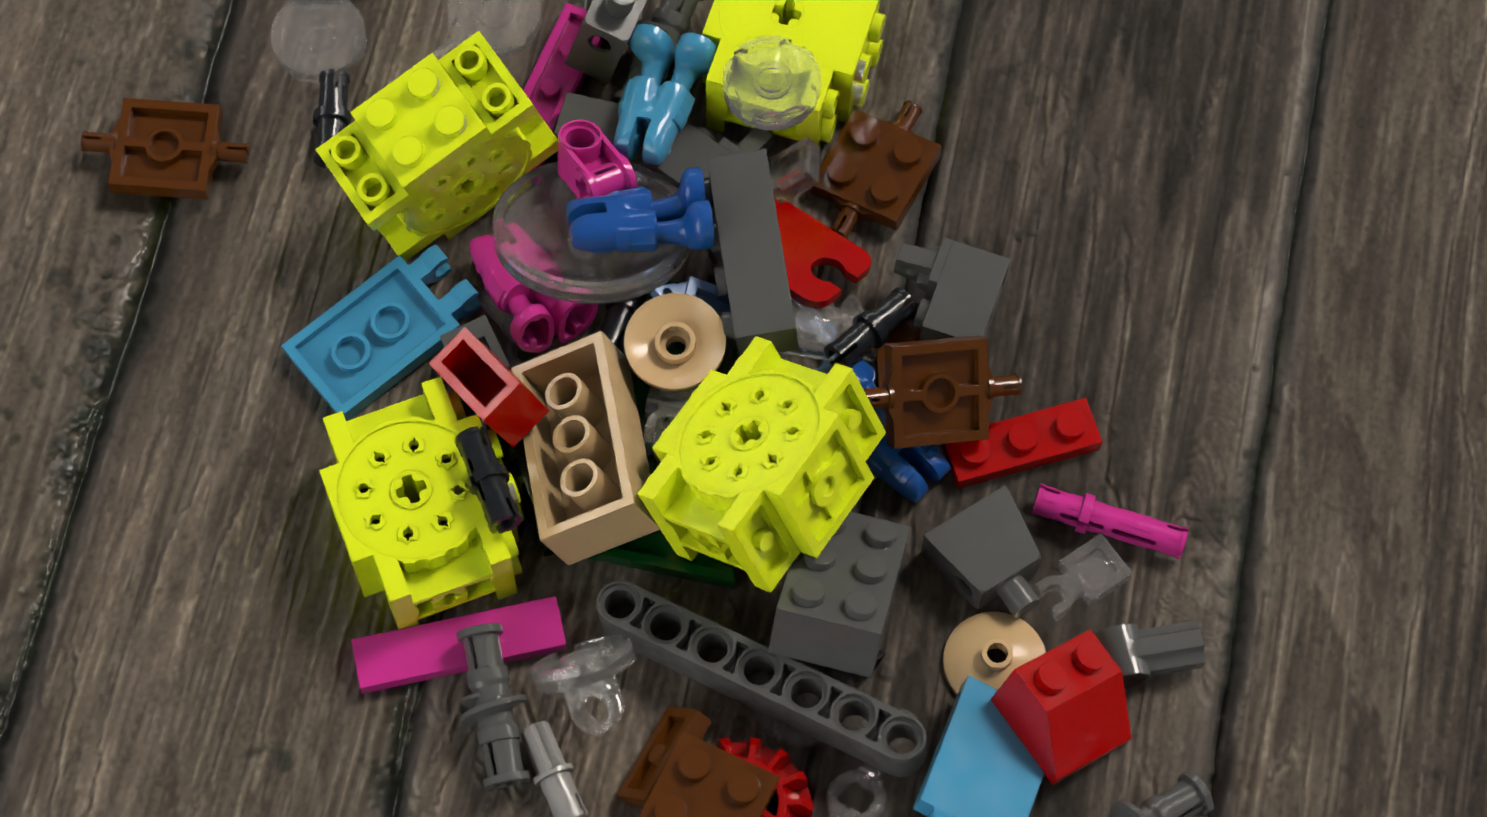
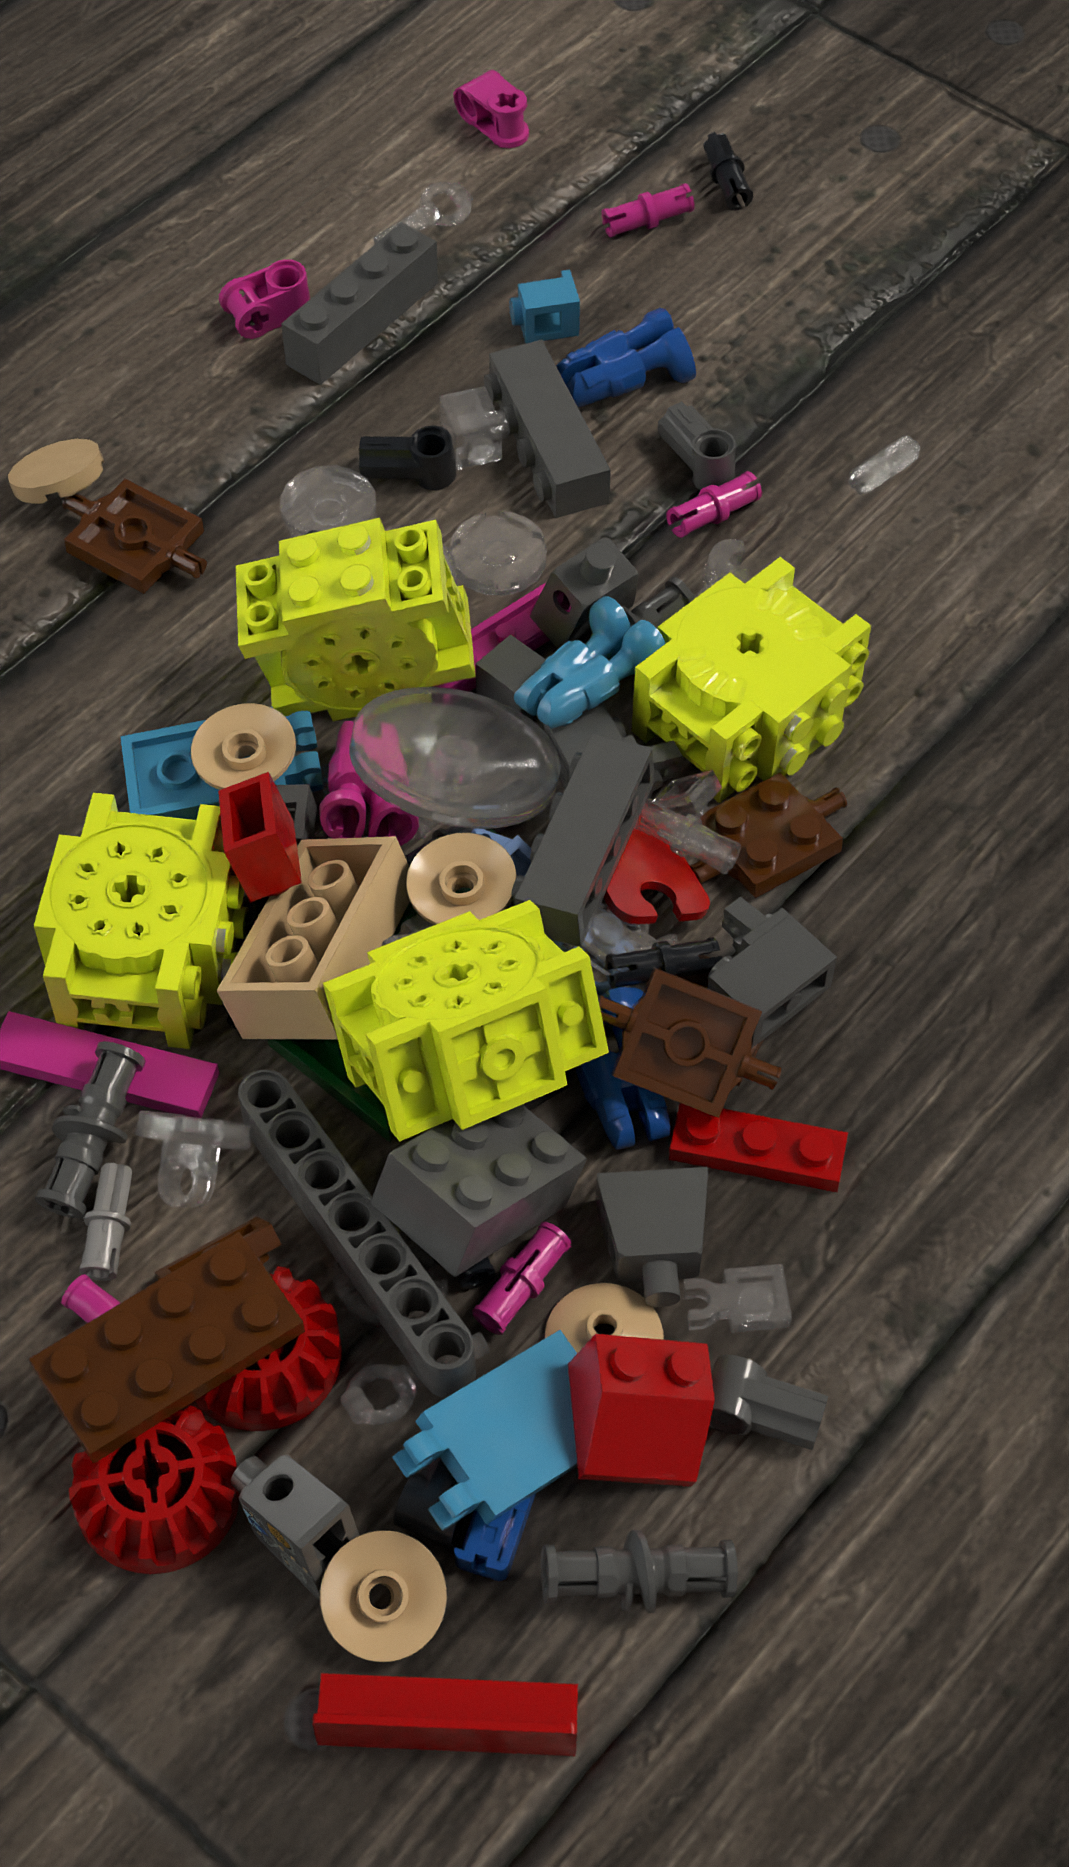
camera: 30 degrees right, 10 degrees down
black pin [455,426,522,533] -> none
dark pink piece [558,120,637,199] -> none
blue piece [565,167,714,254] -> none
clear tile [723,36,821,130] -> none
dark pink pin [1031,483,1189,559] -> none
none -> tan tile [8,439,105,504]
none -> tan dish [191,703,296,790]
none -> dark pink pin [472,1222,571,1335]
none -> clear pin [634,798,741,874]

